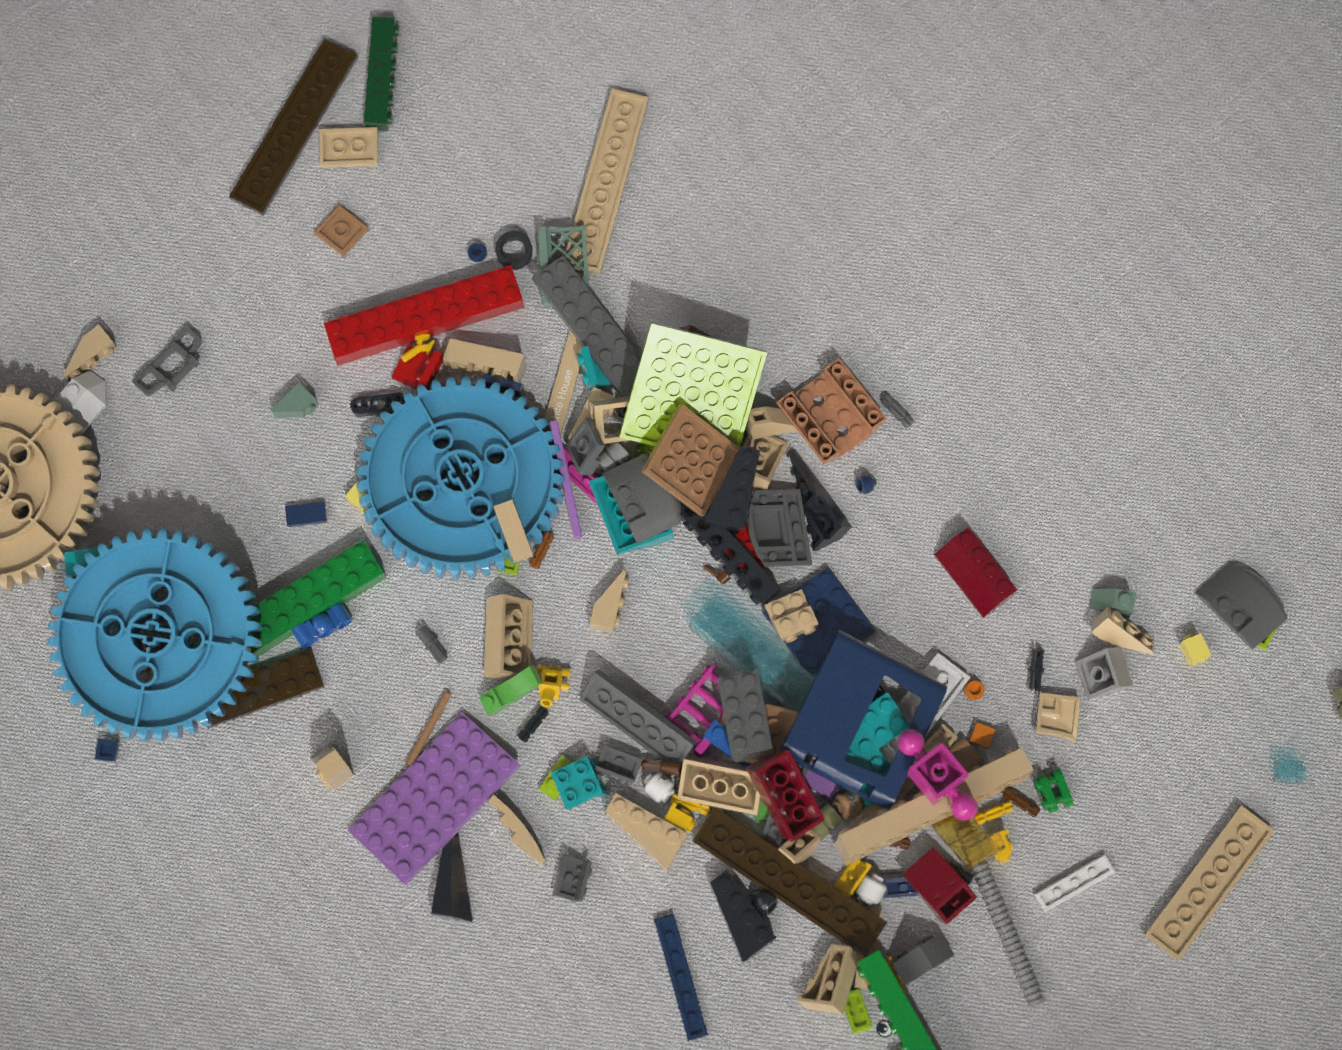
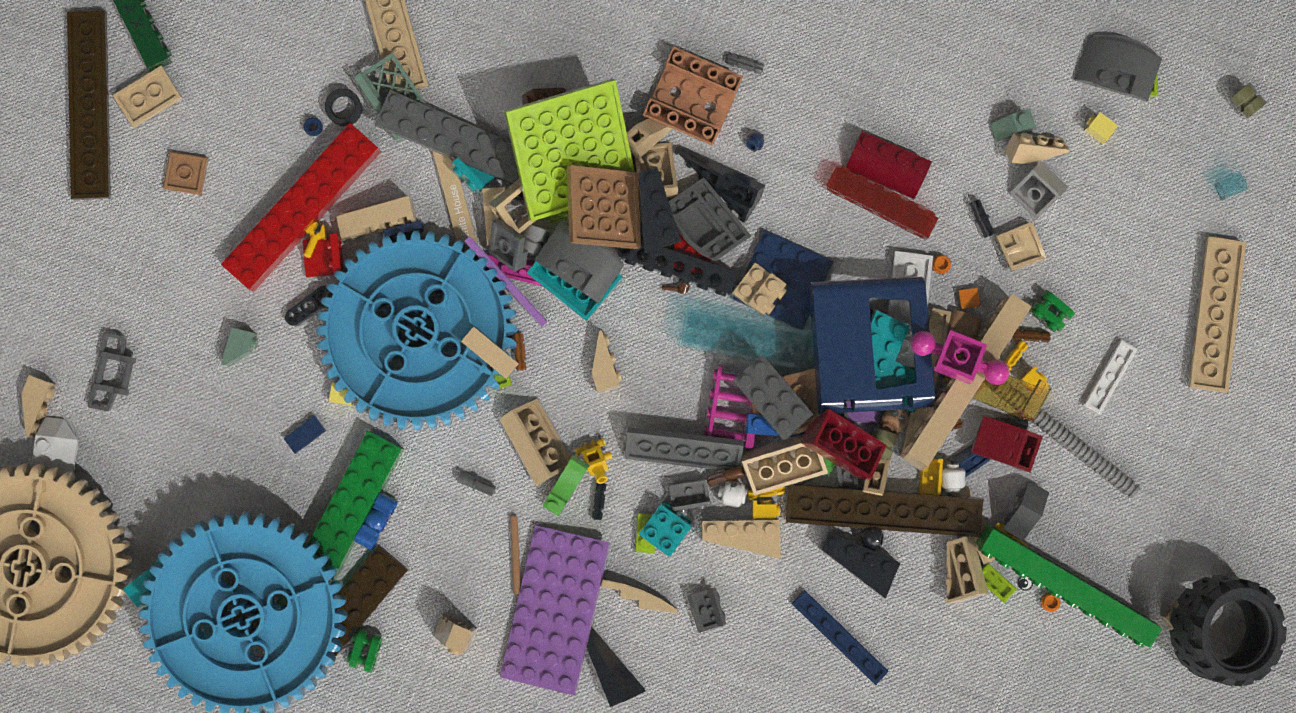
camera: 30 degrees left, 10 degrees up
none -> green brick [346,629,383,673]
none -> clear red brick [825,166,939,241]

